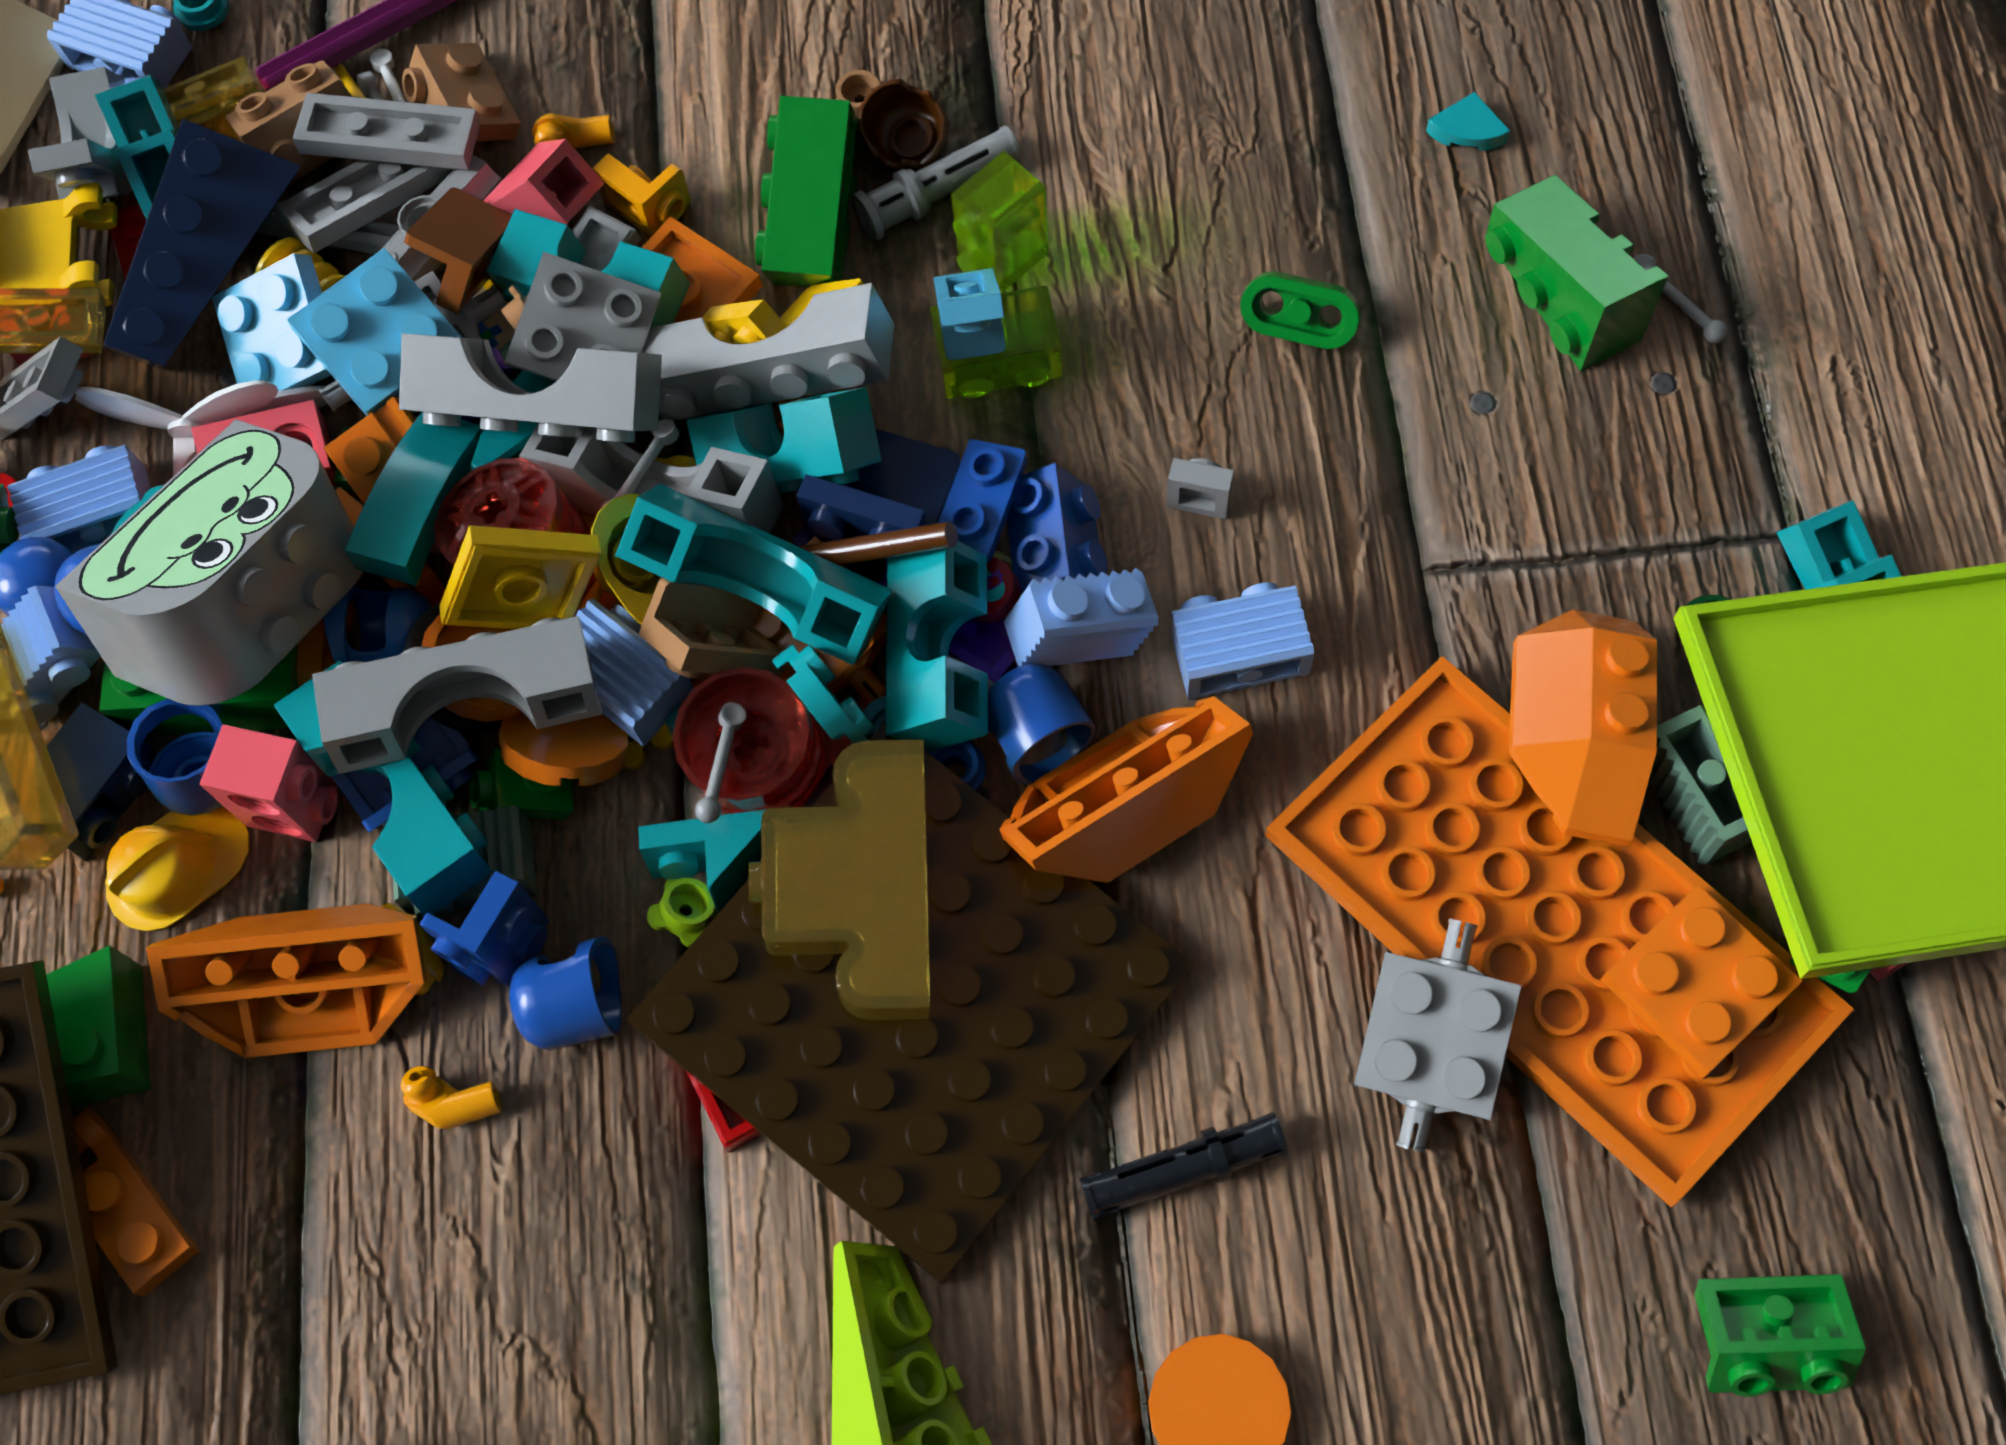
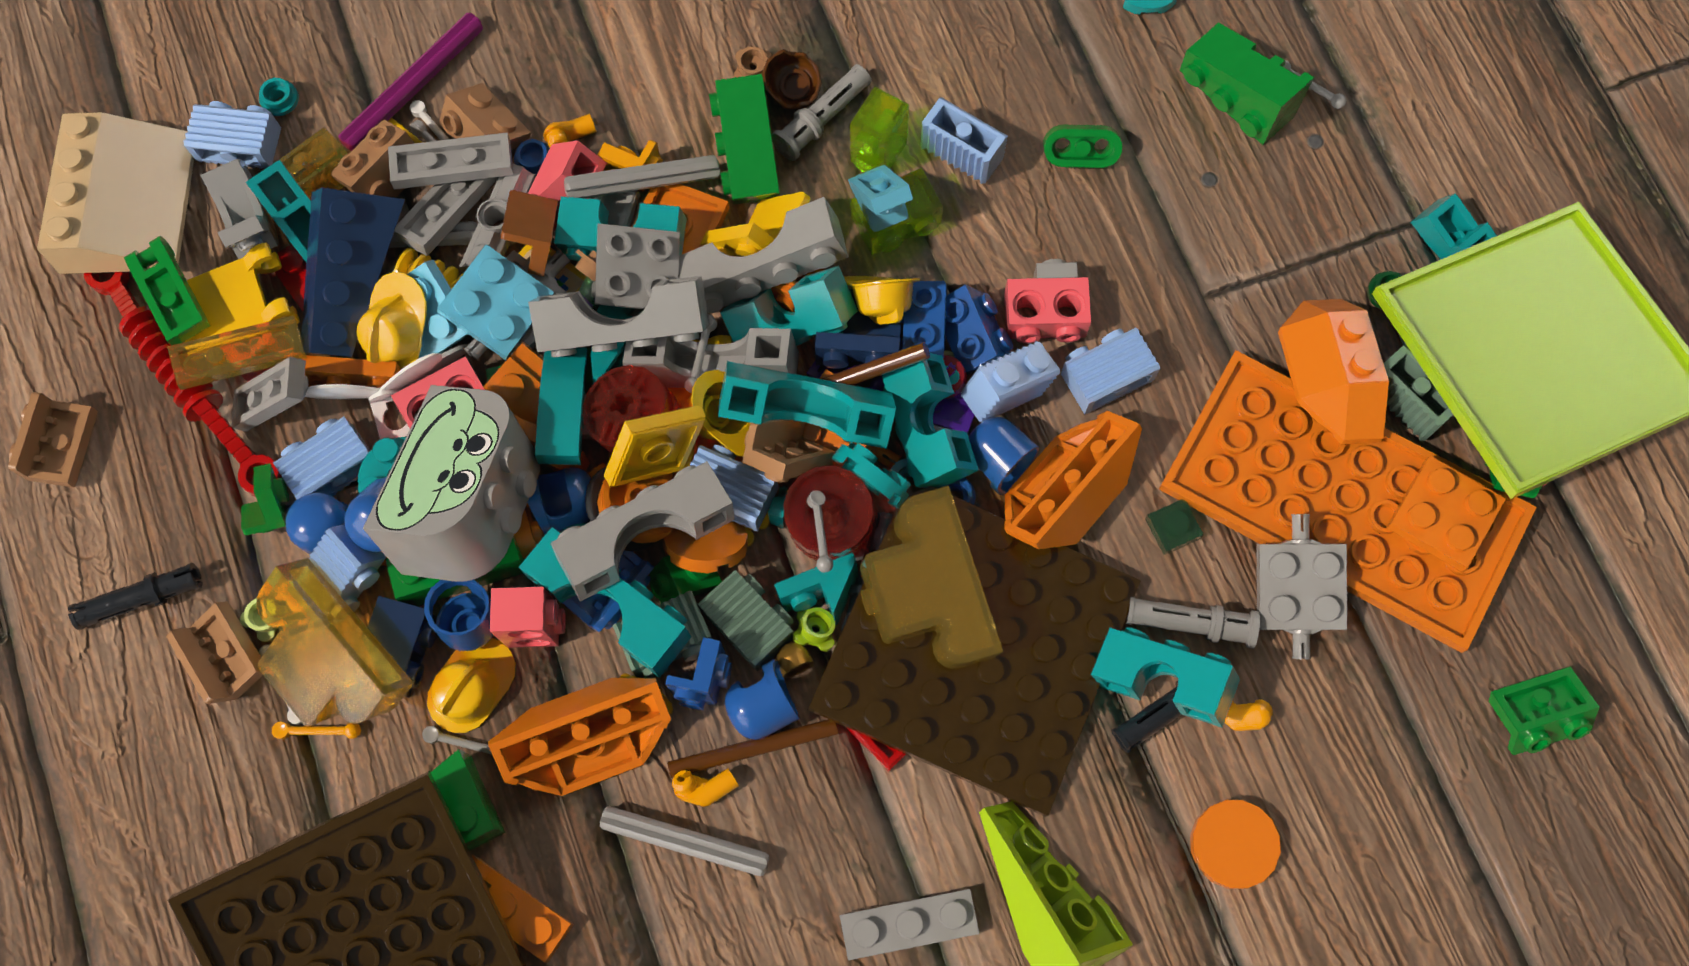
camera: 20 degrees left, 5 degrees up
none -> orange plate [284,354,402,388]
none -> yellow piece [357,272,427,368]
none -> light grey hinge [422,726,494,758]
none -> blue plate [514,139,550,176]
none -> light grey axle [564,155,720,198]
none -> light grey axle [600,806,769,876]
none -> reddish brown bar [667,719,838,778]
none -> sand green brick [697,570,794,671]
none -> pearl gold hinge [777,642,814,678]
none -> light grey plate [840,889,979,961]
none -> yellow piece [844,276,920,325]
none -> light blue brick [921,97,1008,184]
none -> coral brick [1004,277,1091,343]
none -> teal arch [1091,627,1240,728]
none -> light grey pin [1126,597,1260,649]
none -> clear green plate [1145,499,1204,555]
none -> light orange arm [1224,699,1273,731]

